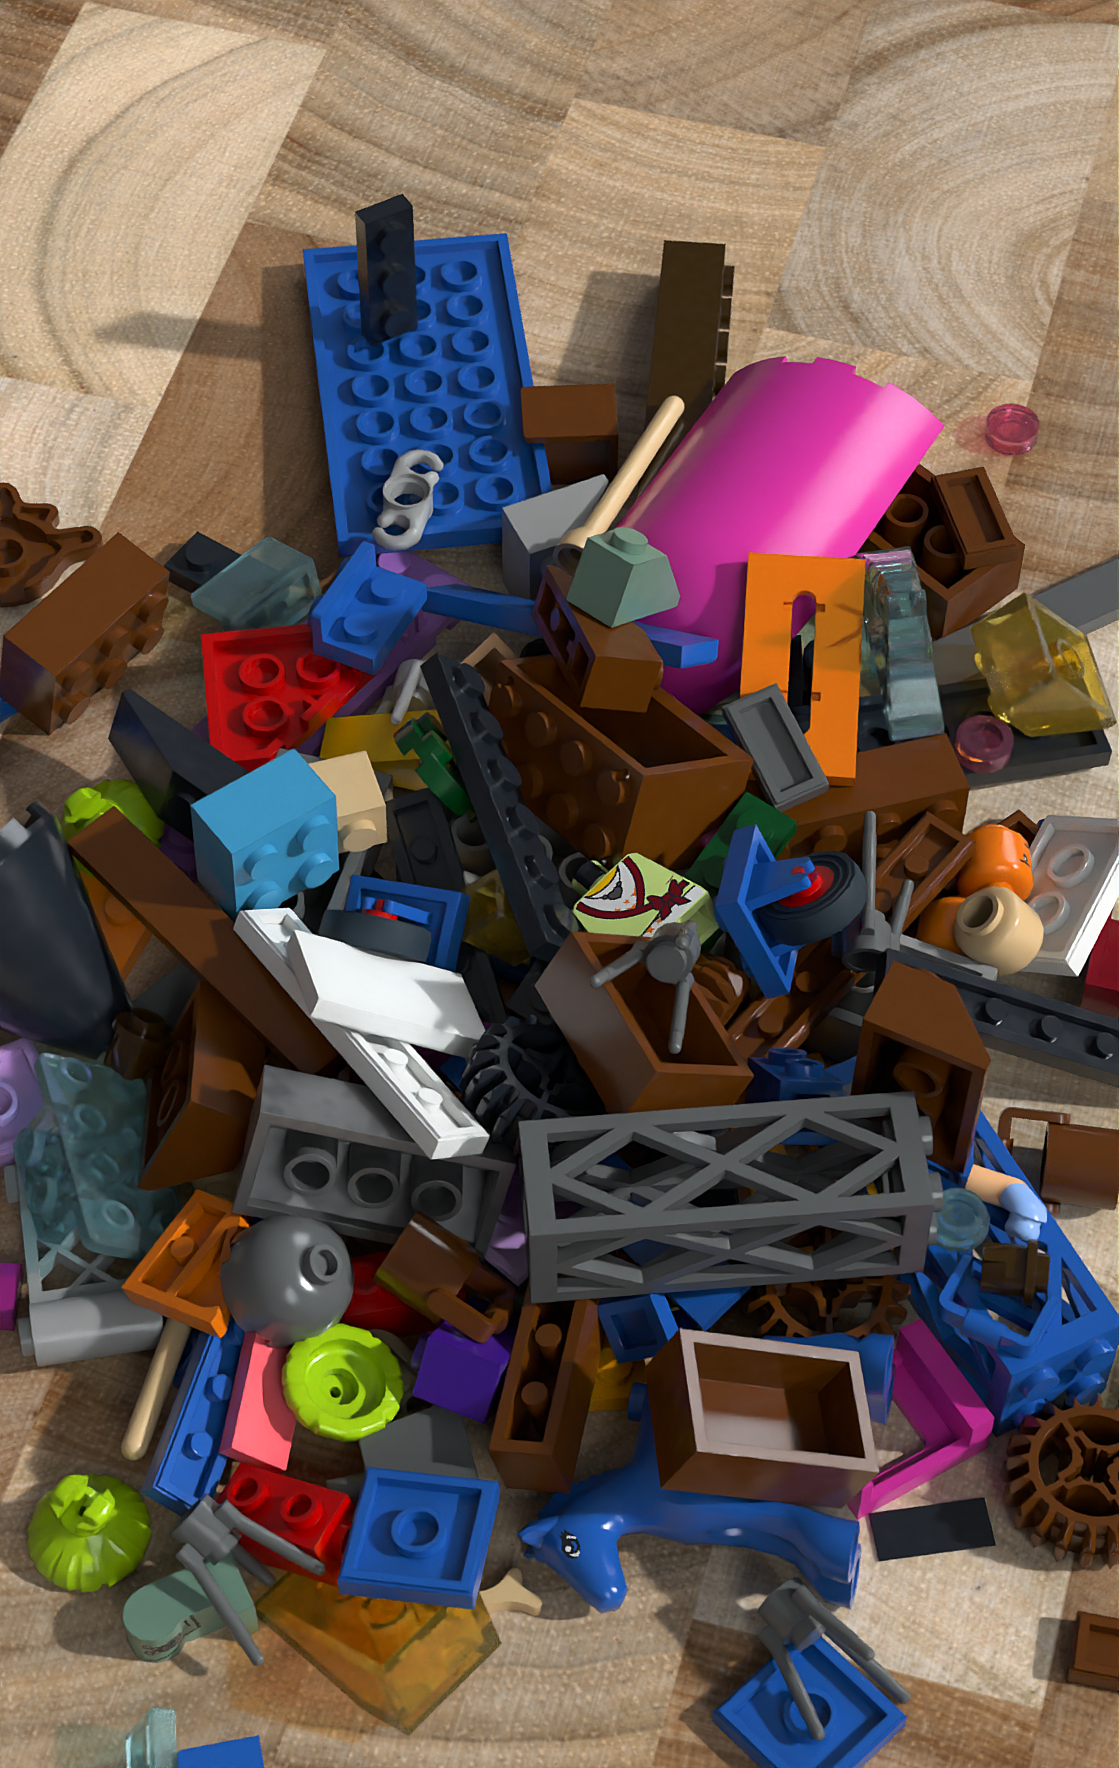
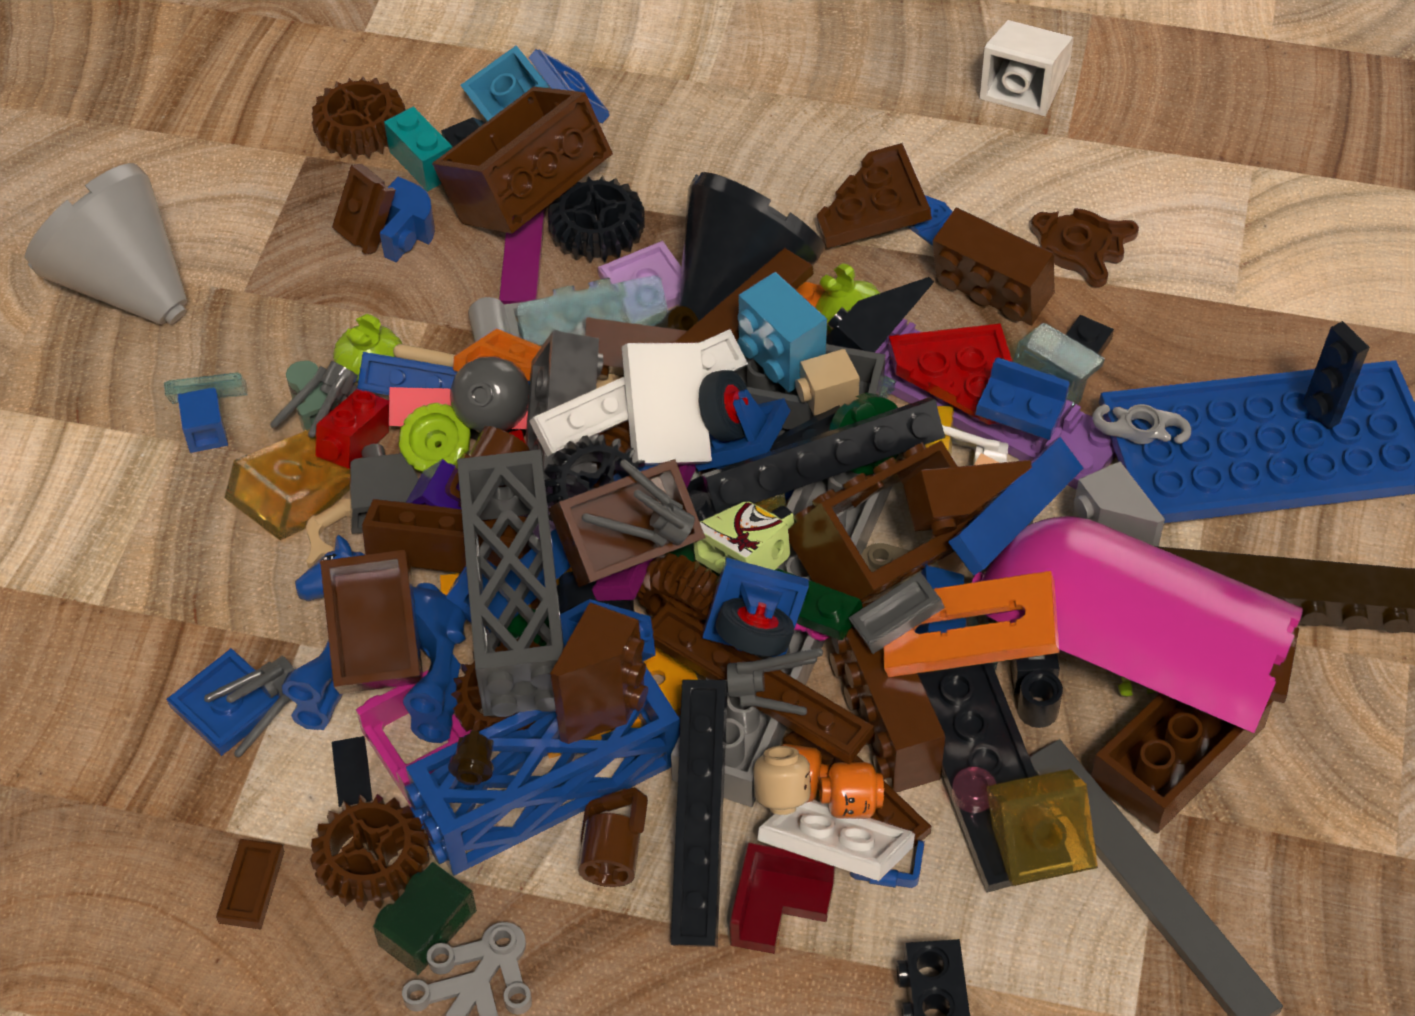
camera: 90 degrees right, 0 degrees up
blue tile [337,1467,500,1610] -> none
reddish brown piece [520,383,619,485] -> none
tan piece [553,396,684,578] -> none
sand green slope [566,527,680,628] -> none
clear light blue animal [854,546,944,741] -> none
reddish brown tile [930,467,1019,570] -> none
clear light blue plate [935,1188,990,1252] -> none
blue piece [936,1252,1061,1358] -> none
light blue arm [964,1164,1047,1241] -> none
clear pink tile [984,404,1040,455] -> none

